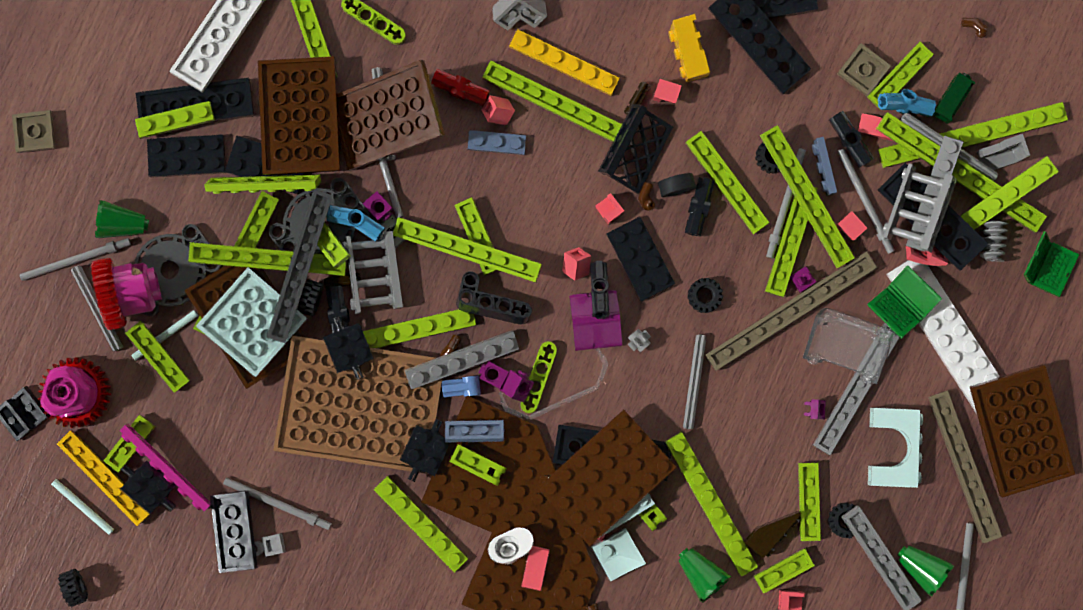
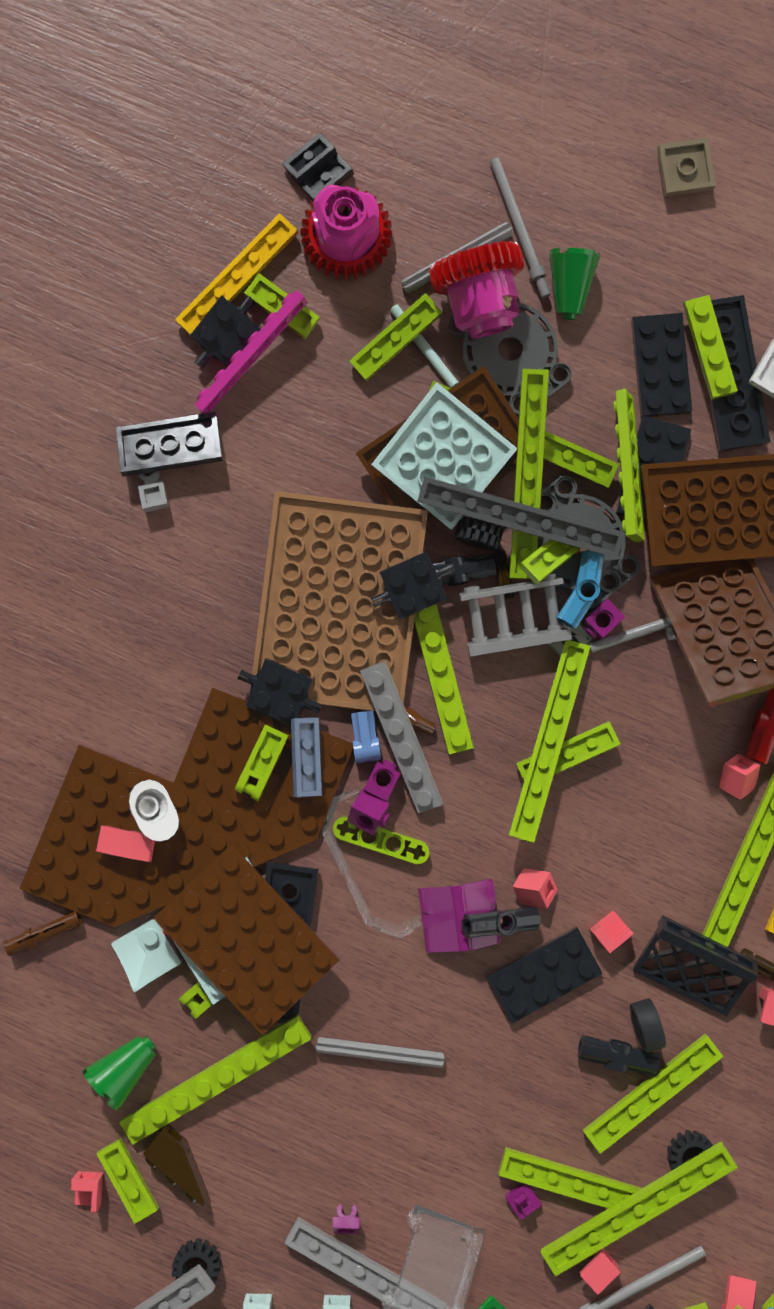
camera: 85 degrees right, 0 degrees up
light aqua bar [51,479,114,535] -> none
black tyre [58,569,88,607] -> none
light grey bar [223,477,332,530] -> none
lime plate [374,476,468,573] -> none
black beam [456,271,532,325] -> none
sand blue plate [467,130,526,155] -> none
light grey gear [628,329,651,352] -> none
reddish brown arm [638,182,655,211] -> none
black tyre [687,278,723,313] -> none
dark tan plate [705,252,877,371] -> none
light grey bar [766,148,806,259] -> none
lime plate [798,463,821,541] -> none
sand blue plate [812,137,837,196] -> none
black piece [828,111,874,168] -> none

